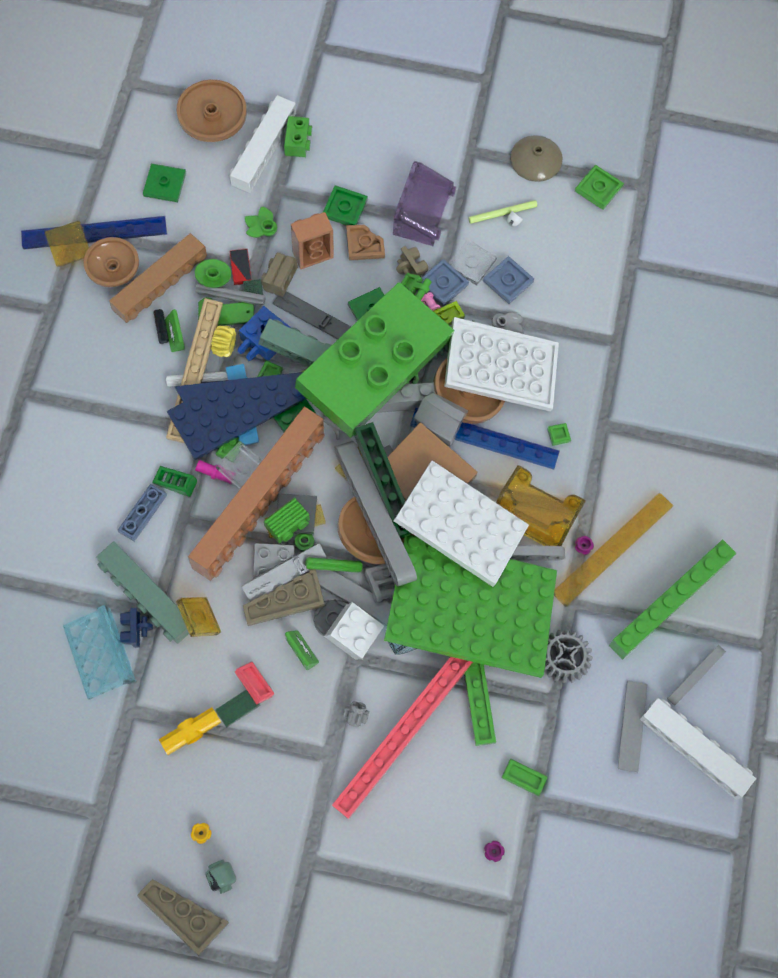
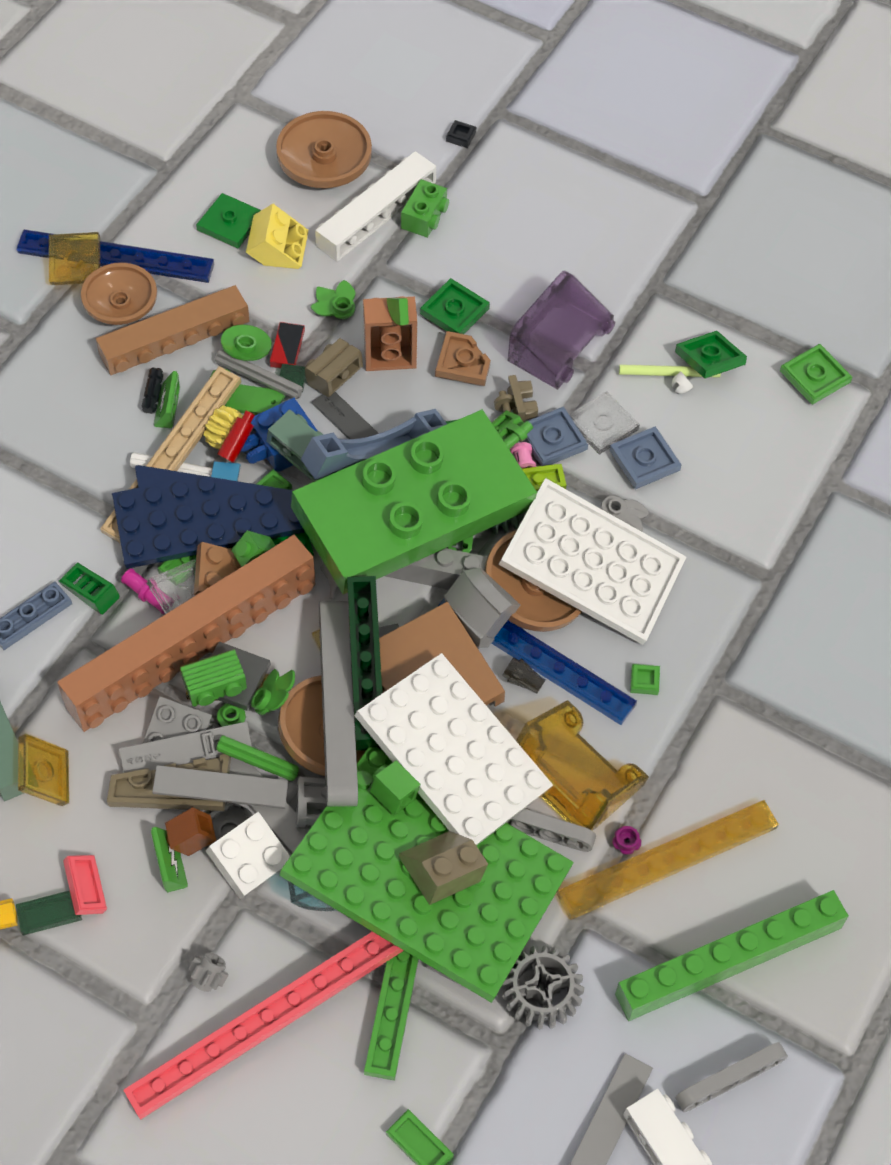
camera: 20 degrees right, 10 degrees down
dark tan dish [510,135,563,182] -> none
none -> light grey piece [153,765,288,809]
none -> dark orange brick [165,807,216,856]
none -> medium nougat plate [194,542,241,595]
none -> red cylinder [217,410,255,463]
none -> bright green brick [232,530,276,567]
none -> light yellow slope [246,204,309,269]
none -> bright green plate [251,669,295,715]
none -> sand blue arch [301,409,447,479]
none -> bright green brick [370,760,421,815]
none -> bright green tile [386,298,409,325]
none -> dark tan slope [399,831,488,905]
none -> black tile [446,120,477,148]
none -> clear smoke cone [502,657,546,694]
none -> green plate [675,330,747,379]

